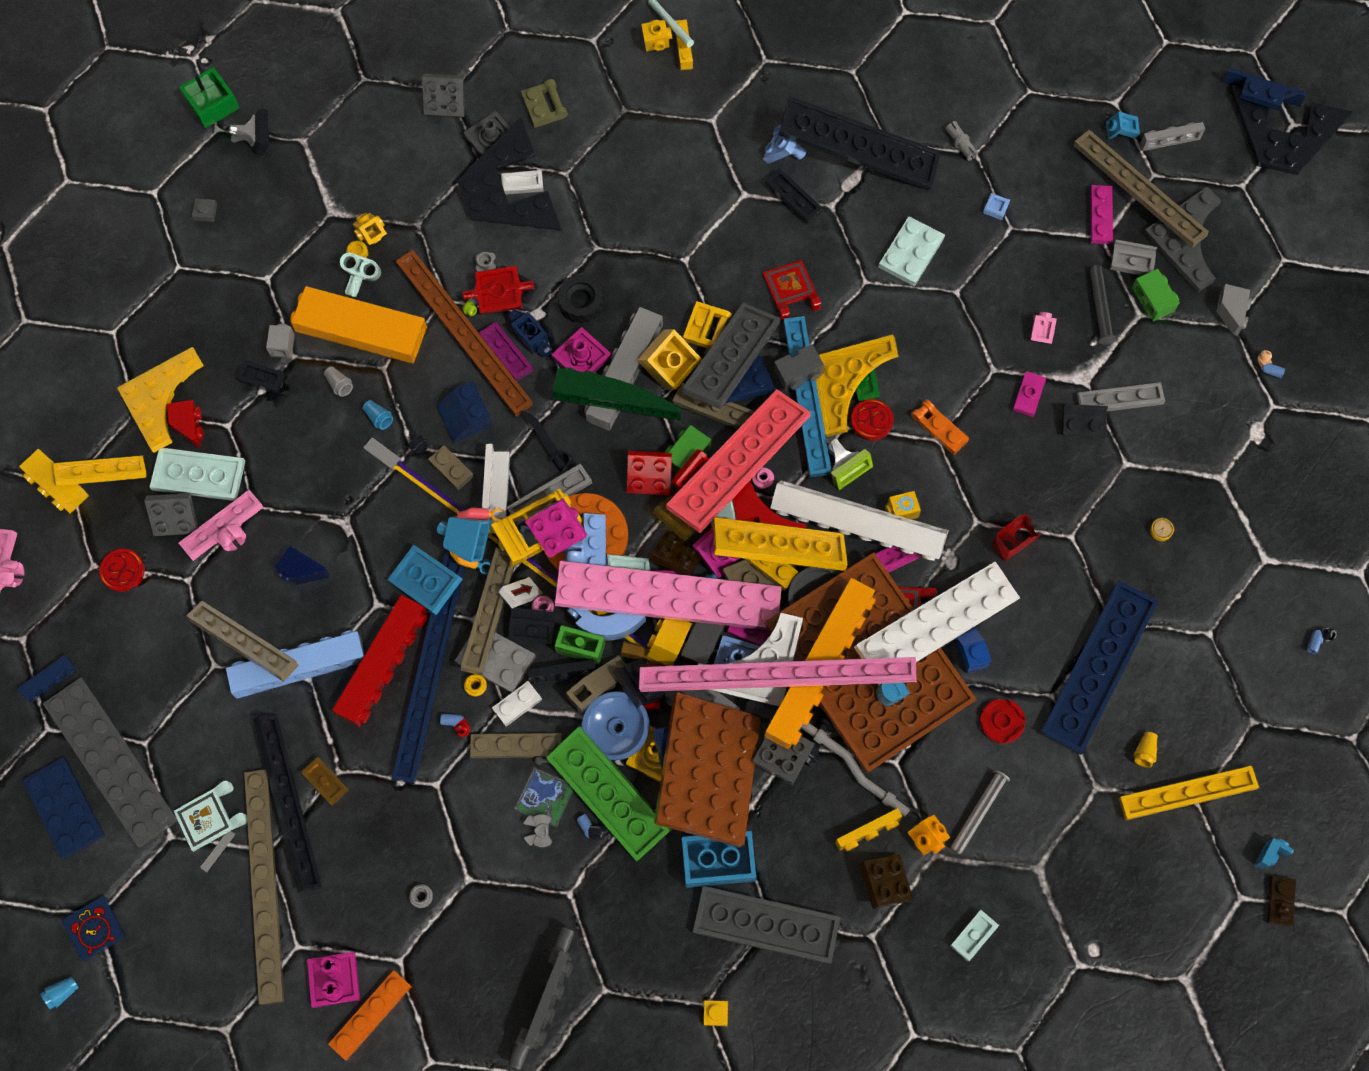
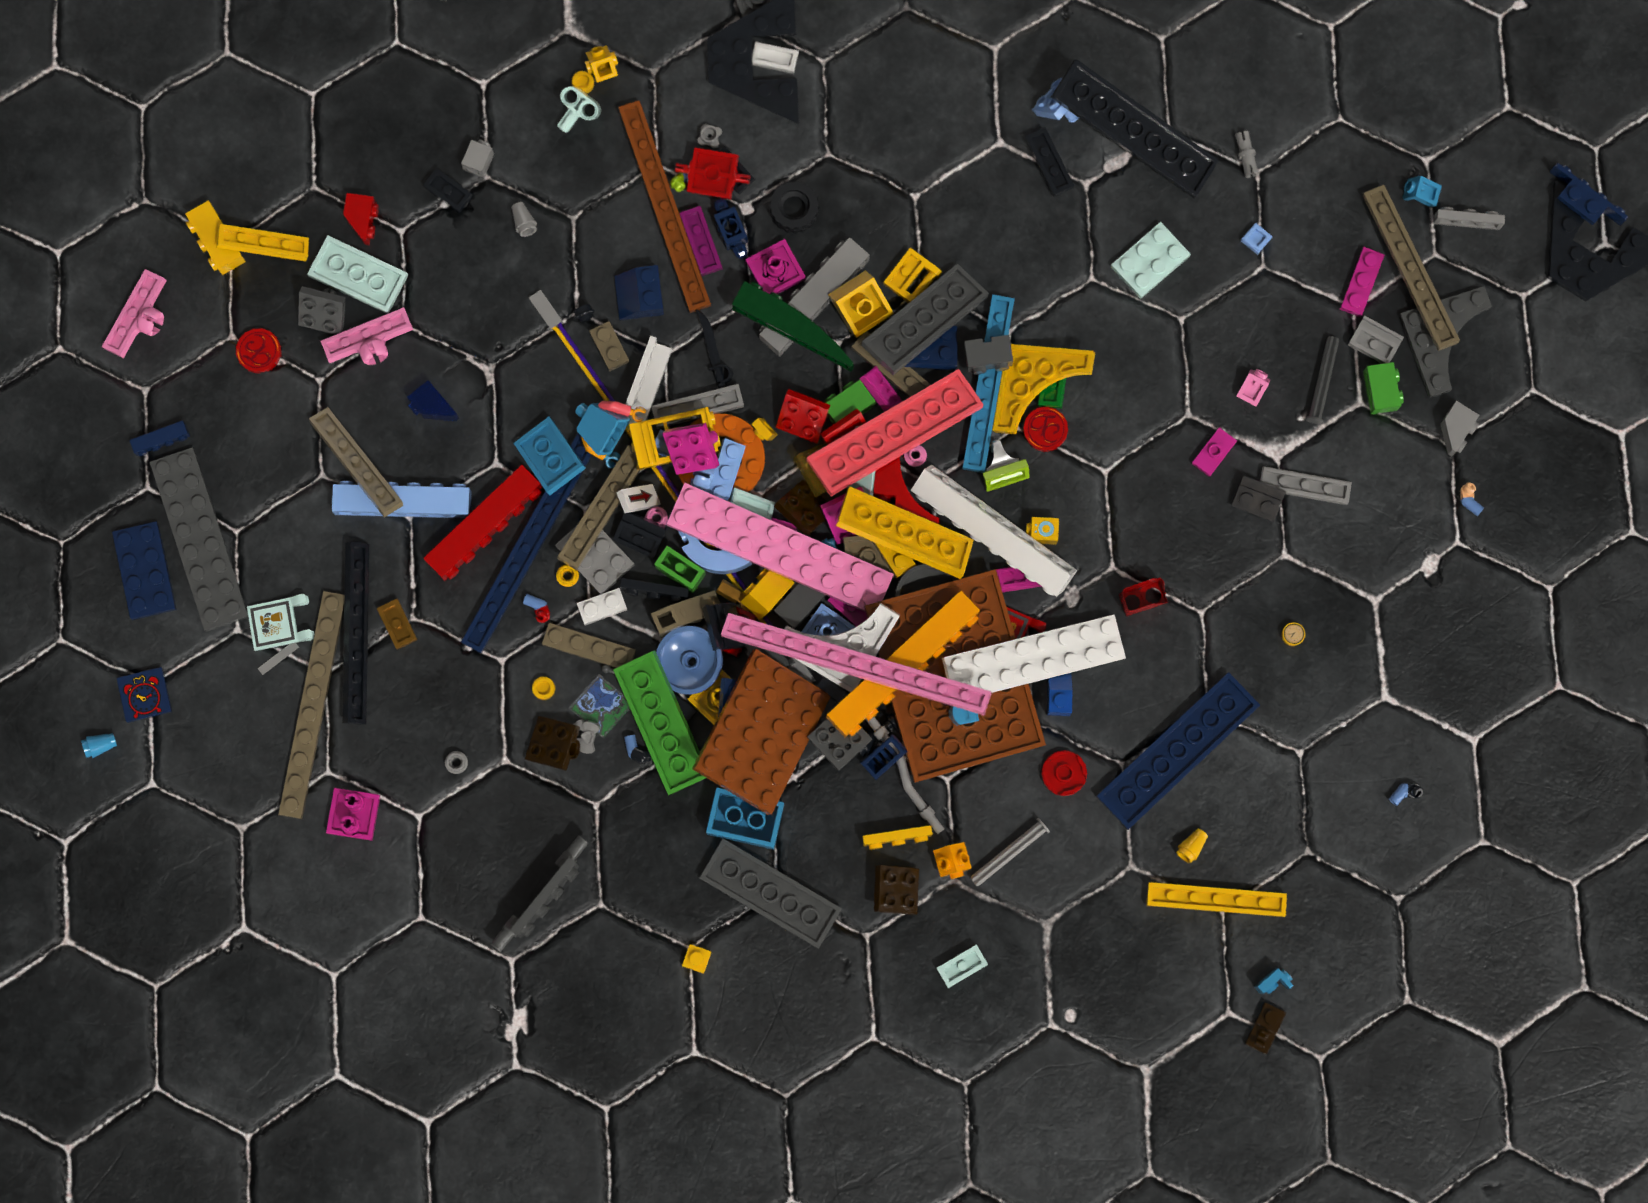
camera: 15 degrees right, 10 degrees up
yellow plate [117,347,204,453] -> none
light orange brick [290,286,427,364] -> none
orange plate [328,970,412,1061] -> none
dark azure cone [363,400,393,430] -> none
red flag [763,260,821,321] -> none
orange plate [911,399,969,455] -> none
none -> dark brown plate [525,716,580,771]
none -> yellow tile [532,677,555,700]
none -> yellow plate [752,418,778,441]
none -> dark pink plate [860,366,903,412]
none -> dark blue slope [861,734,908,780]

